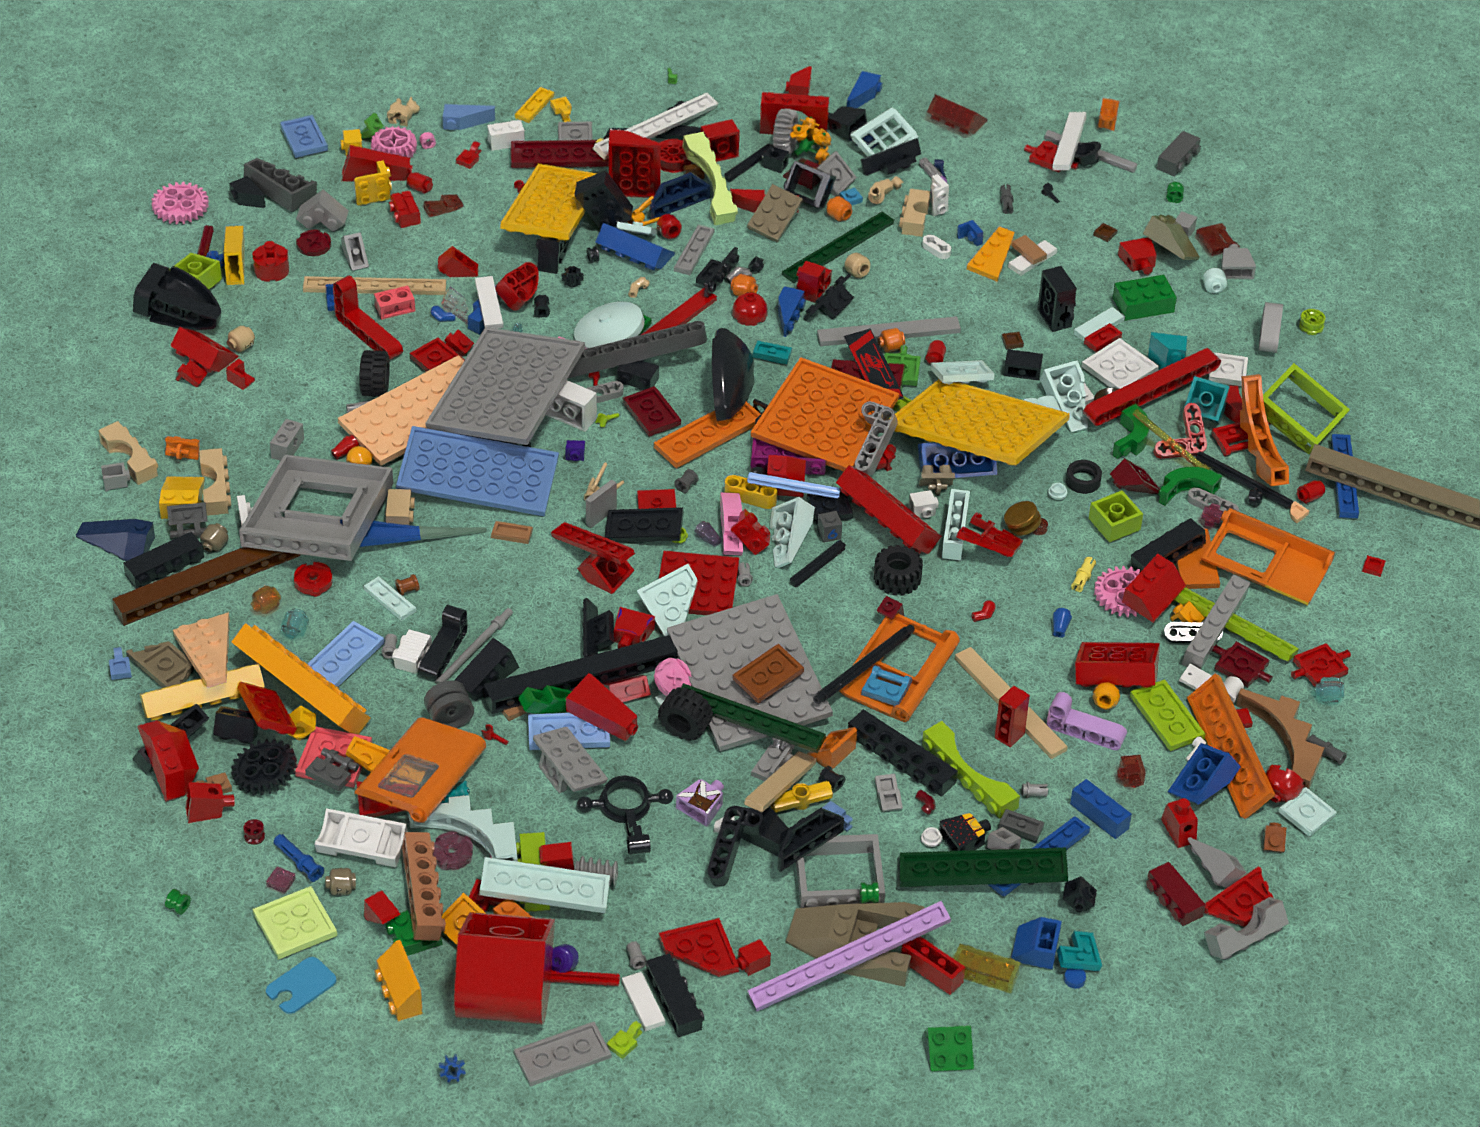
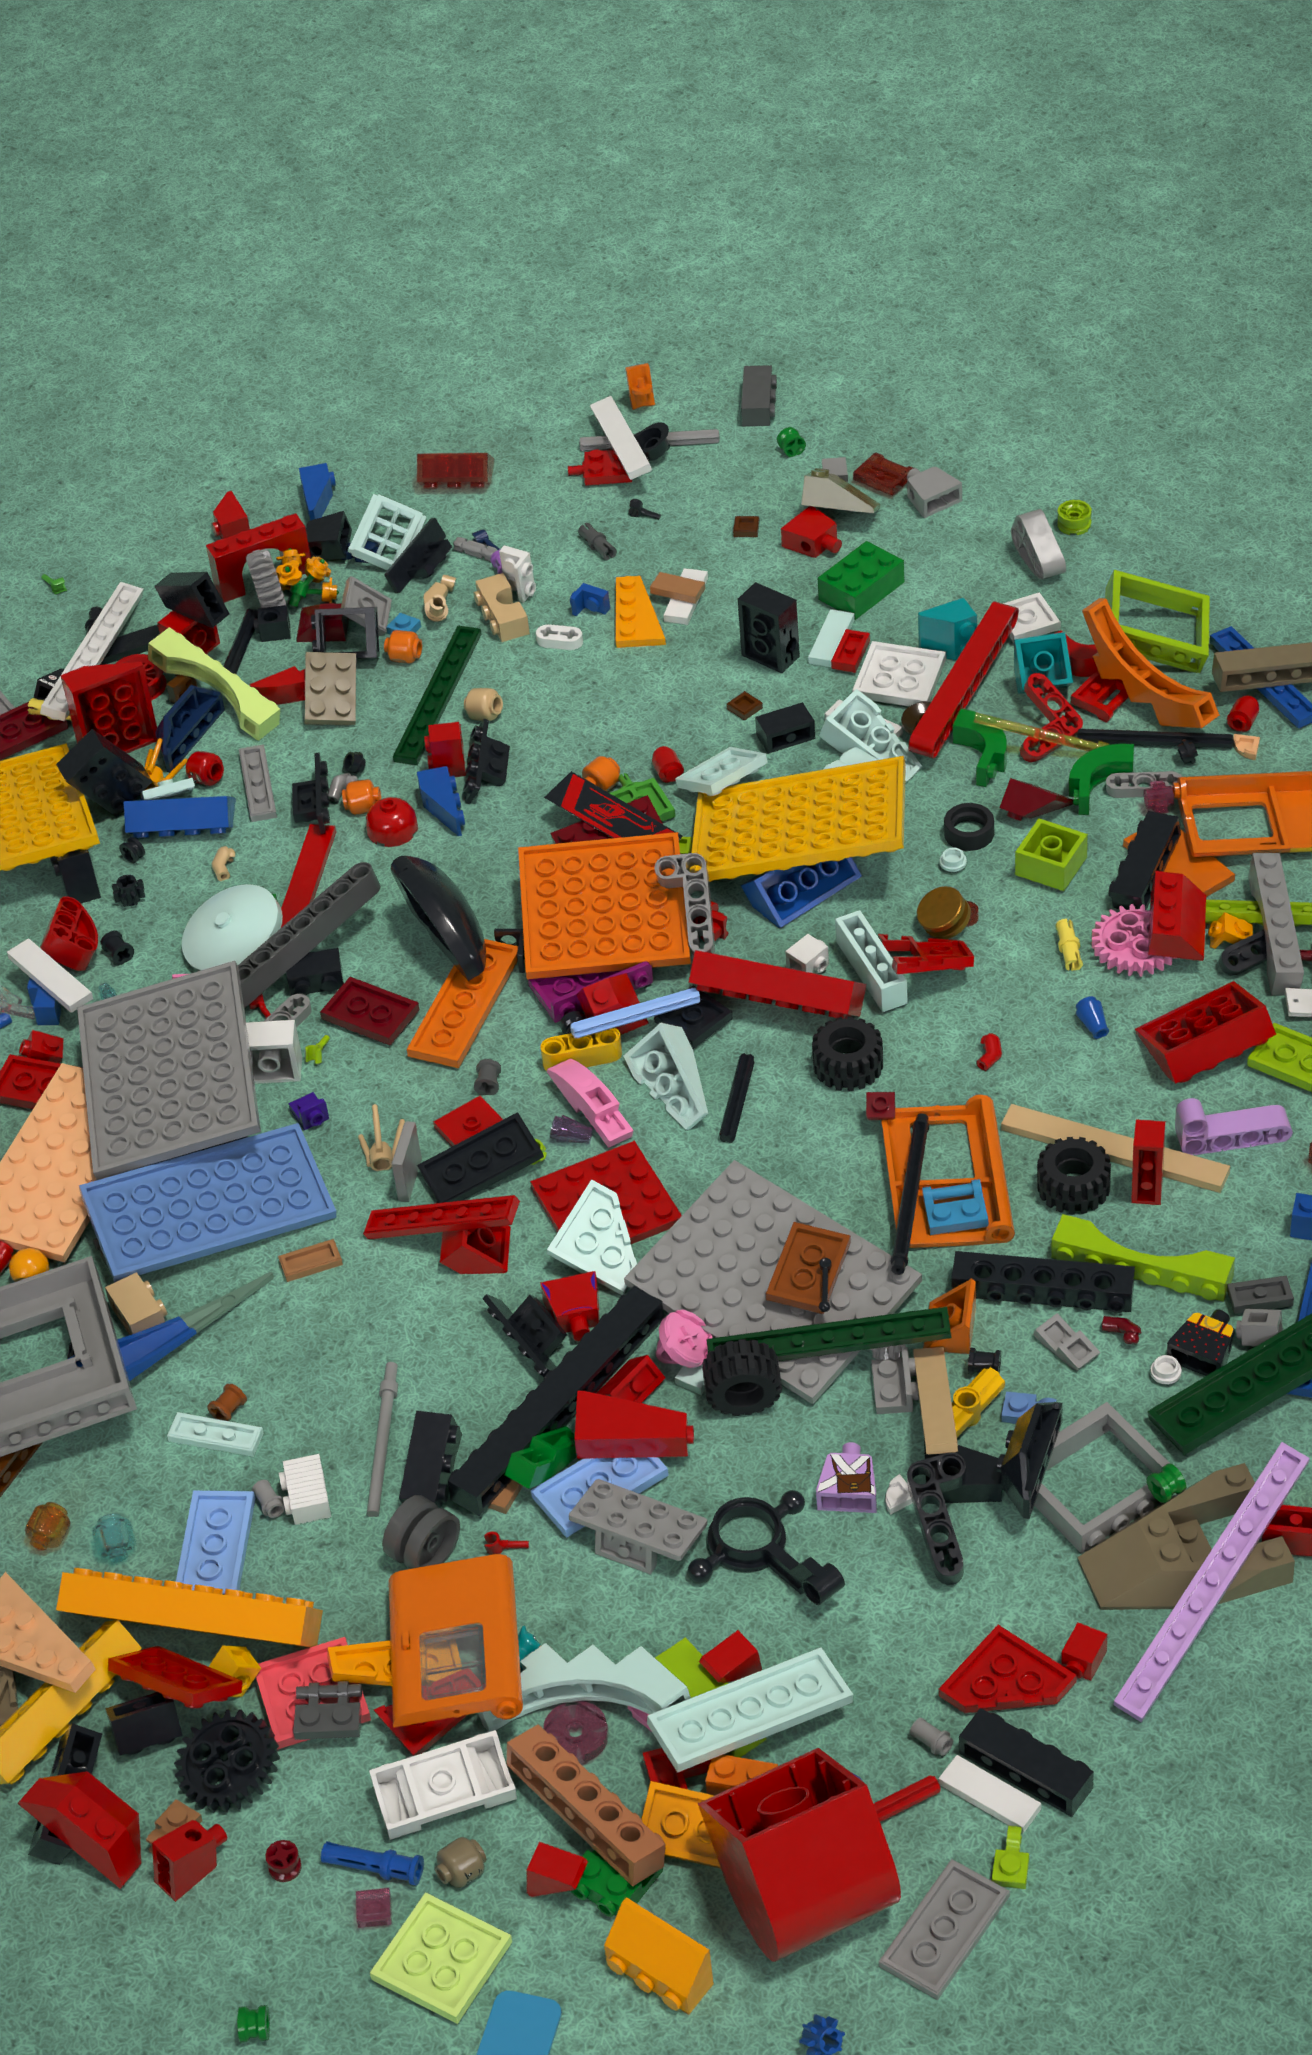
camera: 25 degrees left, 0 degrees up
red plate [294,562,333,597] -> none
black beam [418,605,468,680] -> none
light grey piece [574,856,618,887] -> none
red bracket [731,509,770,555] -> none
light grey pin [738,562,753,586] -> none
teal plate [752,340,792,364] -> none
light grey tile [817,317,961,346] -> none
dark grey brick [817,511,842,543] -> none
dark tan hips [919,465,955,495] -> none
light grey pin [1021,782,1048,798] -> none
light orange piece [1092,682,1120,710] -> none
light aqua head [1203,268,1227,293] -> none
none -> black slope [154,572,230,628]
none -> black hinge [818,1258,832,1312]
none -> black tyre [1037,1136,1111,1215]

